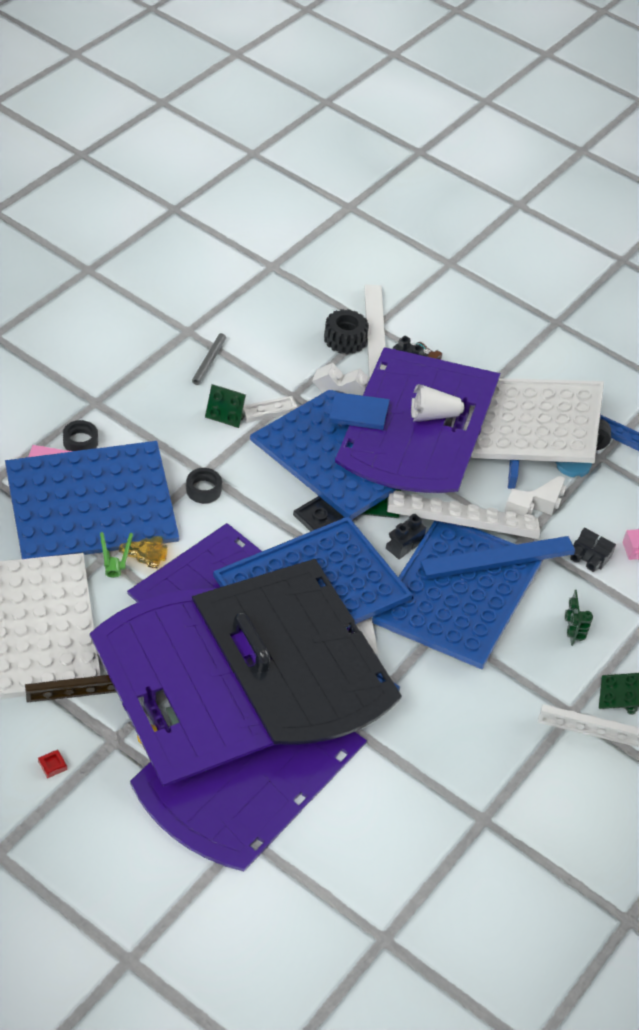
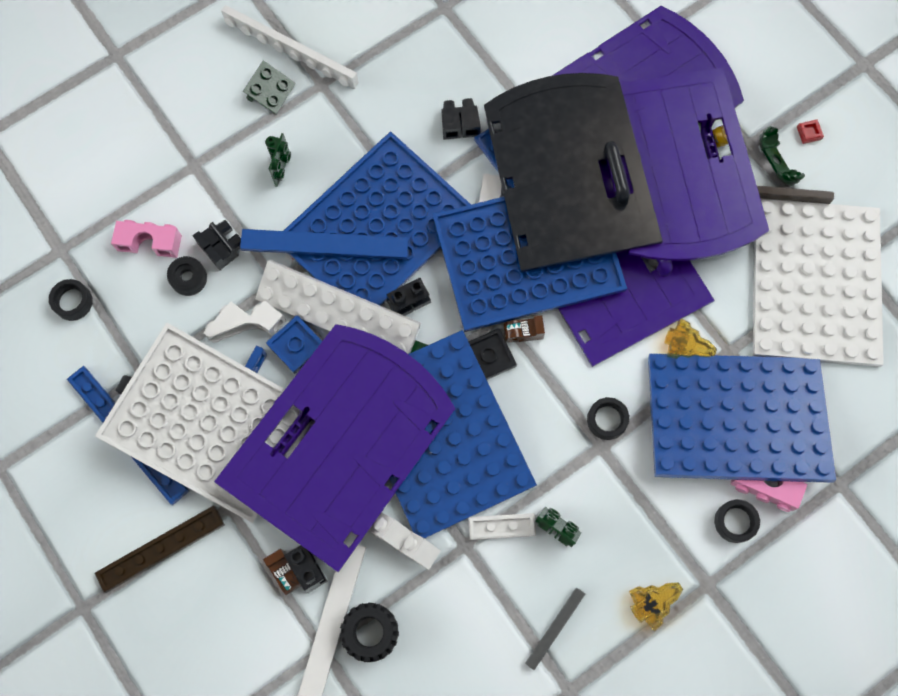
camera: 155 degrees left, 25 degrees up
bright green plant [100,532,133,578] -> none
blue tile [329,392,390,430] -> none
white cone [411,384,464,422] -> none
none -> dark brown tile [95,505,225,593]
none -> black tyre [167,256,207,296]
none -> blue plate [266,315,322,374]
none -> black hips [441,98,481,140]
none -> reddish brown leg [503,315,545,342]
none -> clear yellow rock [629,582,683,631]
none -> dark green piece [759,126,805,187]

